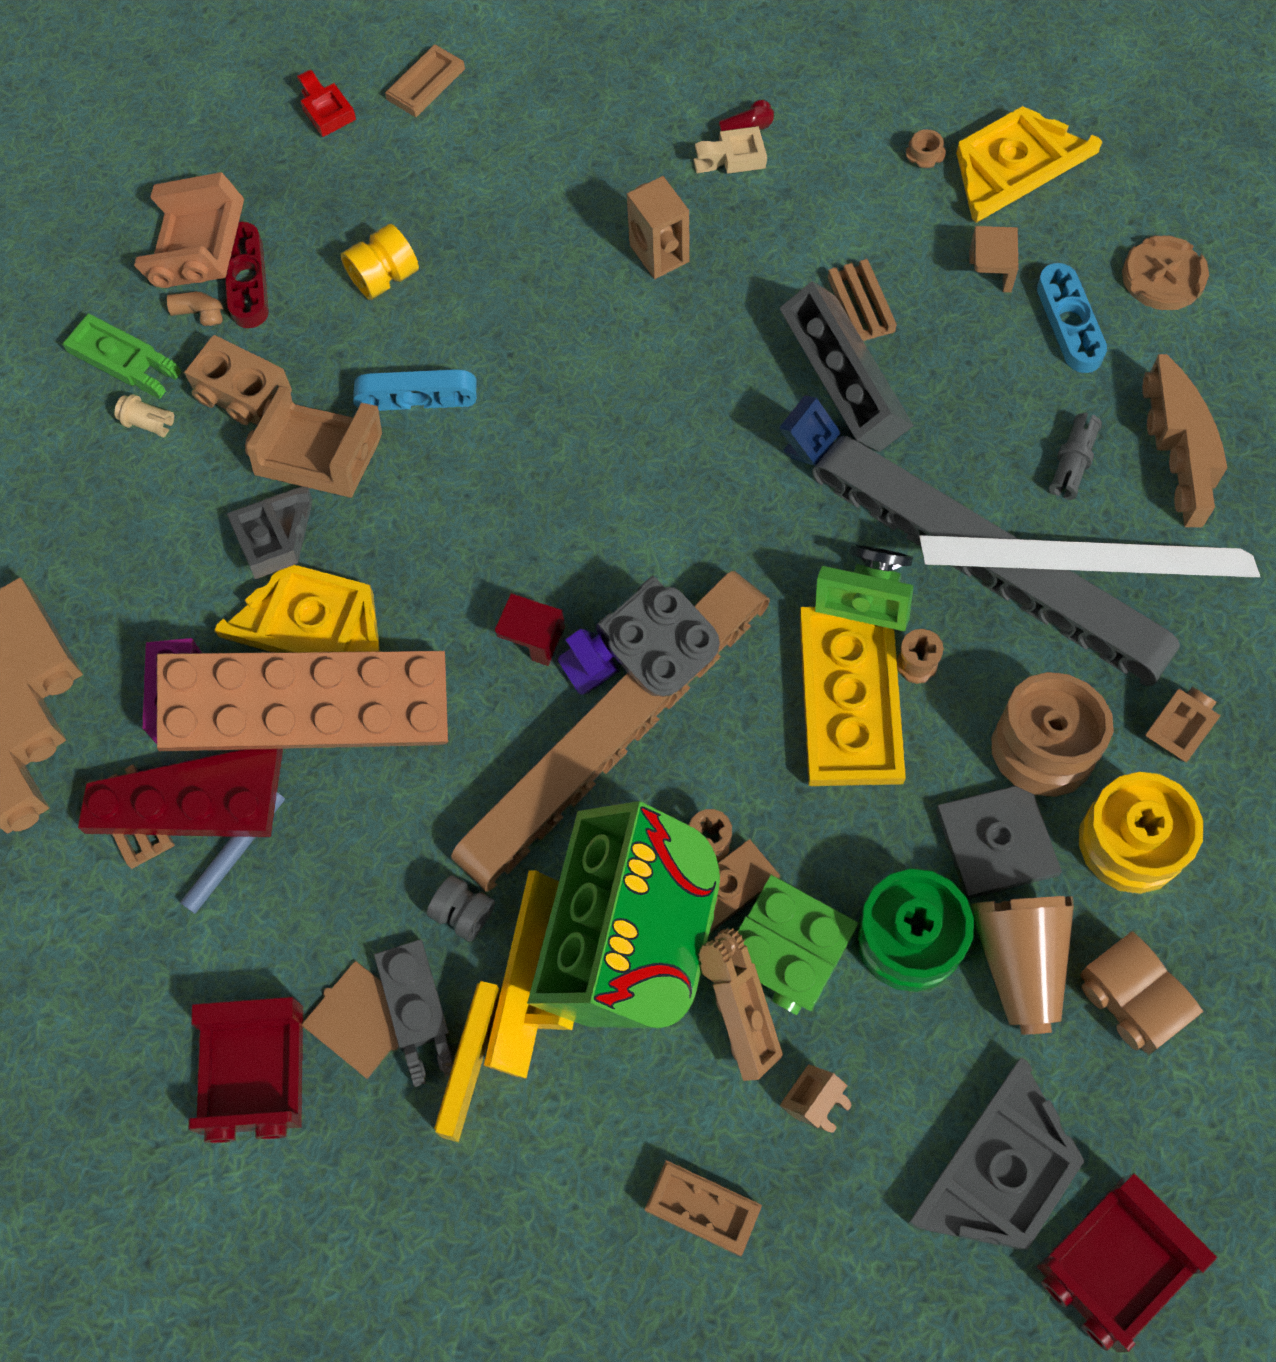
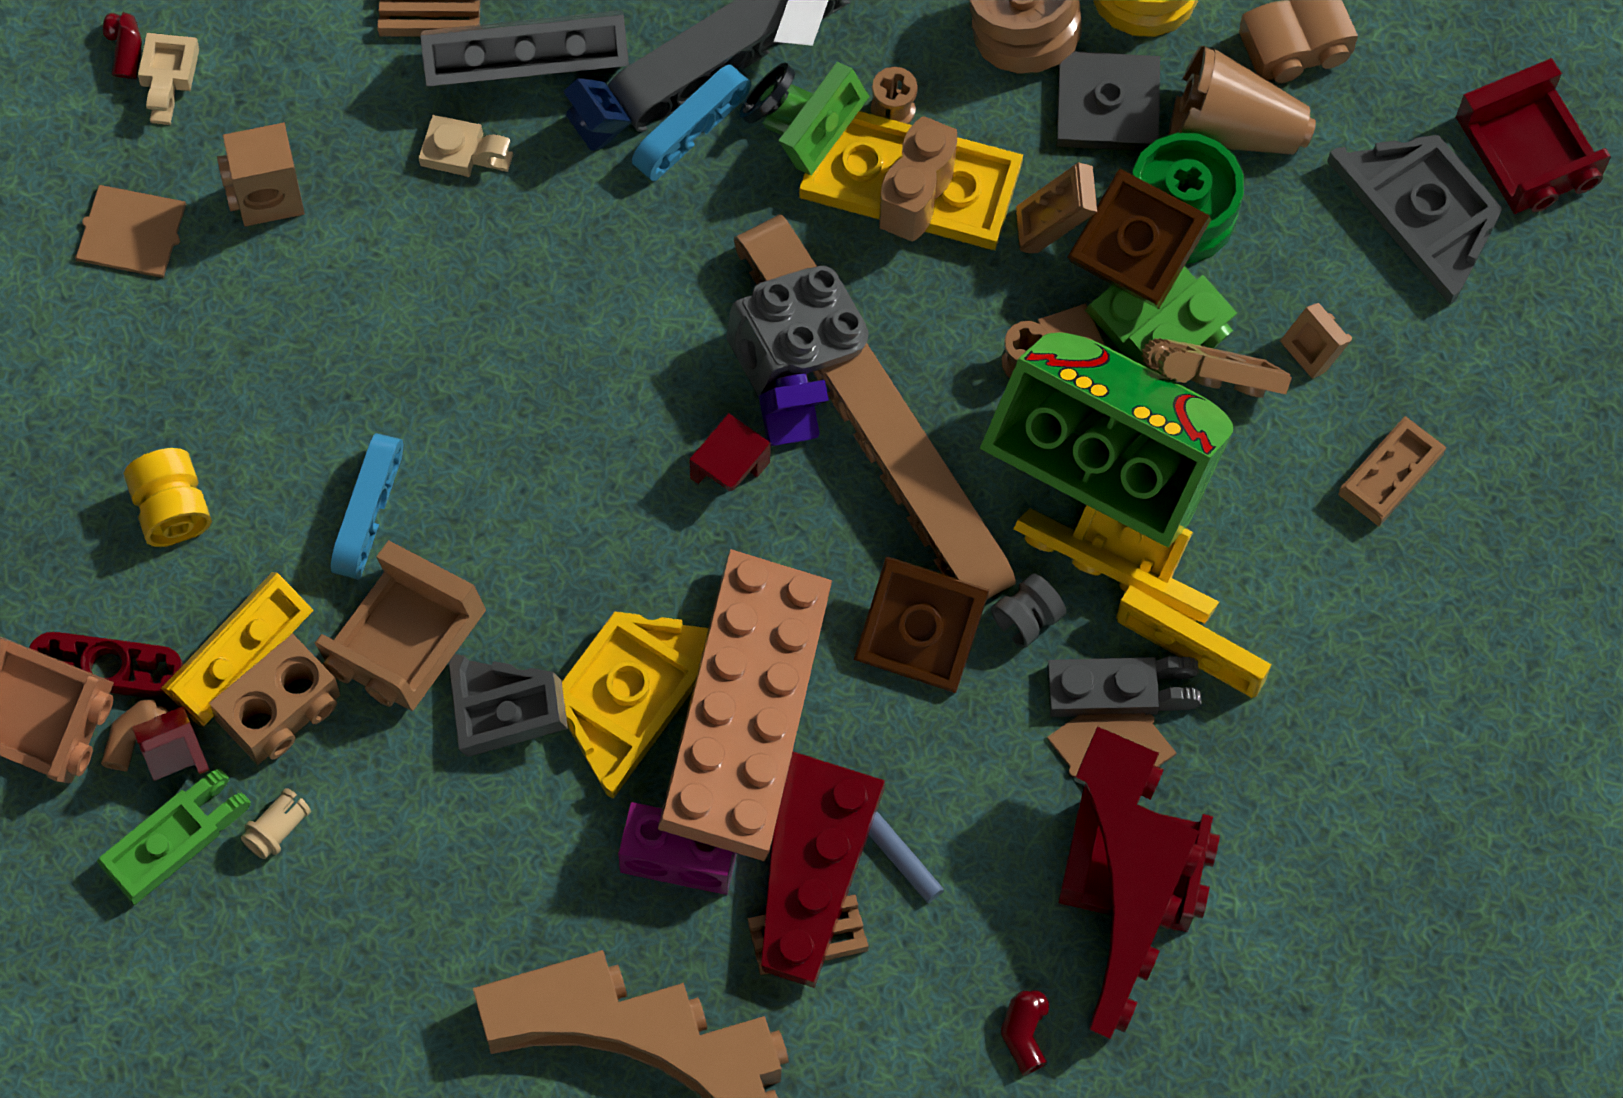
camera: 80 degrees left, 0 degrees up
none -> medium nougat piece [76,185,186,278]
none -> dark red panel [132,706,209,781]
none -> yellow tile [161,572,314,727]
none -> tan plate [419,115,513,177]
none -> dark azure beam [632,65,751,181]
none -> reddish brown tile [854,557,989,693]
none -> medium nougat brick [879,116,957,242]
none -> dark red arm [1001,990,1049,1076]
none -> medium nougat plate [1016,162,1097,253]
none -> reddish brown tile [1067,168,1211,309]
none -> dark red arch [1074,726,1204,1039]

